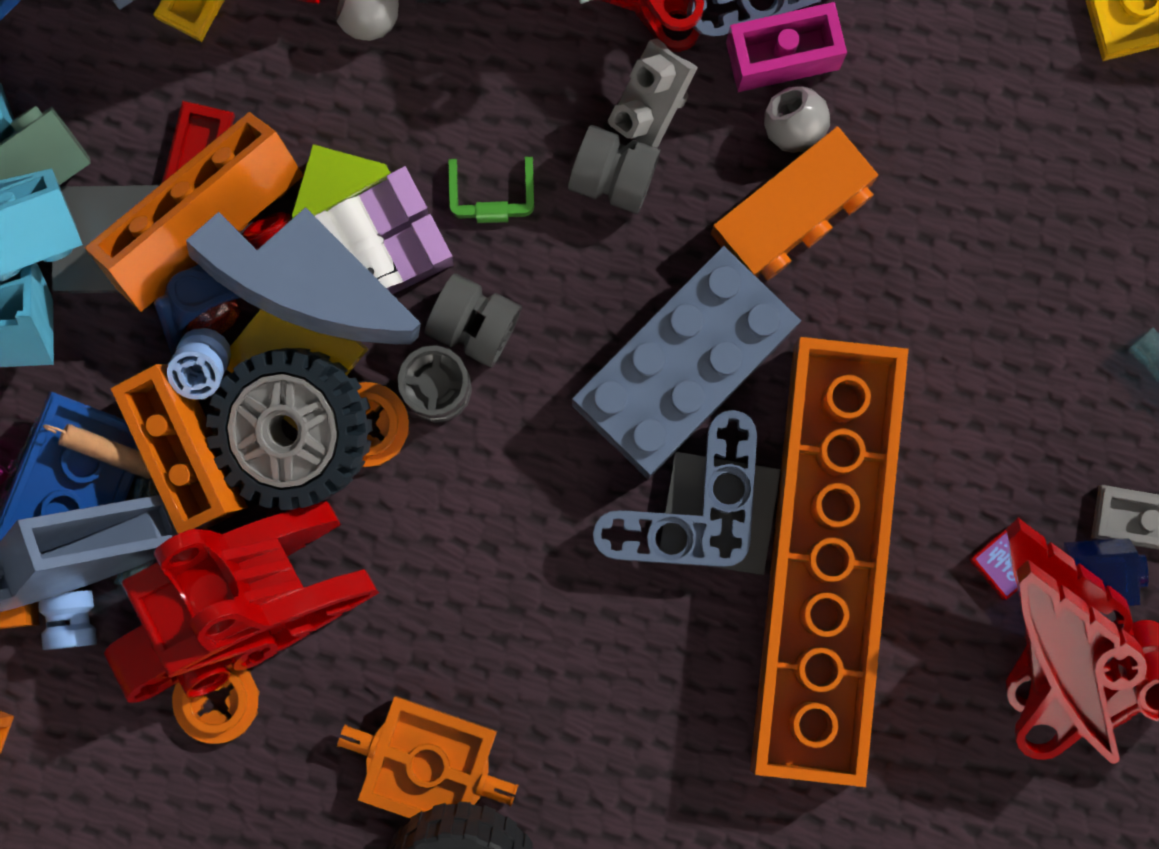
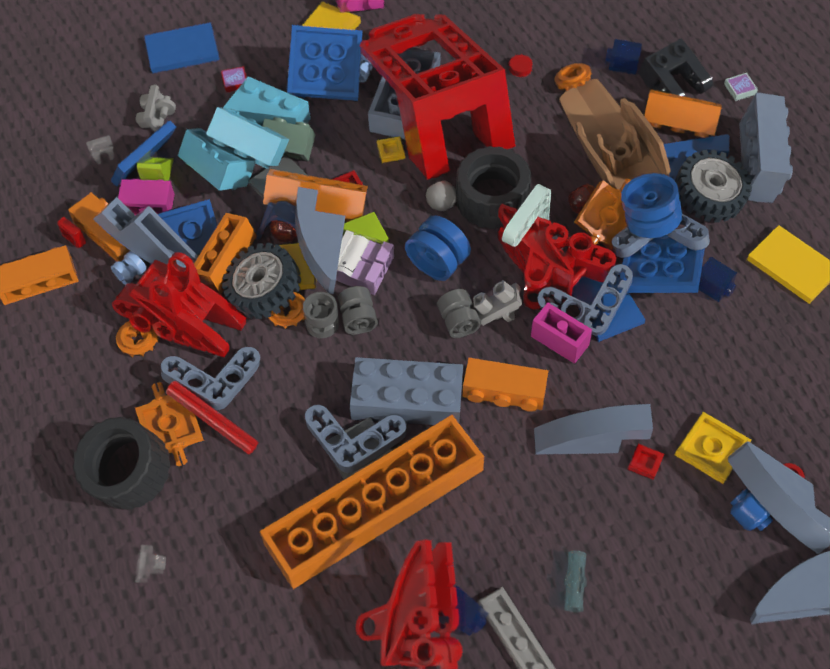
camera: 50 degrees right, 25 degrees down
light nougat piece [43,423,151,480] -> none
light blue wheel [167,328,231,400] -> none
bright green piece [449,156,534,223] -> none
light grey piece [764,86,830,153] -> none
none -> sand blue beam [161,347,260,410]
none -> red axle [166,381,258,454]
none -> blue wheel [405,216,471,281]
none -> sand blue slope [534,404,653,454]
none -> red tile [628,443,664,480]

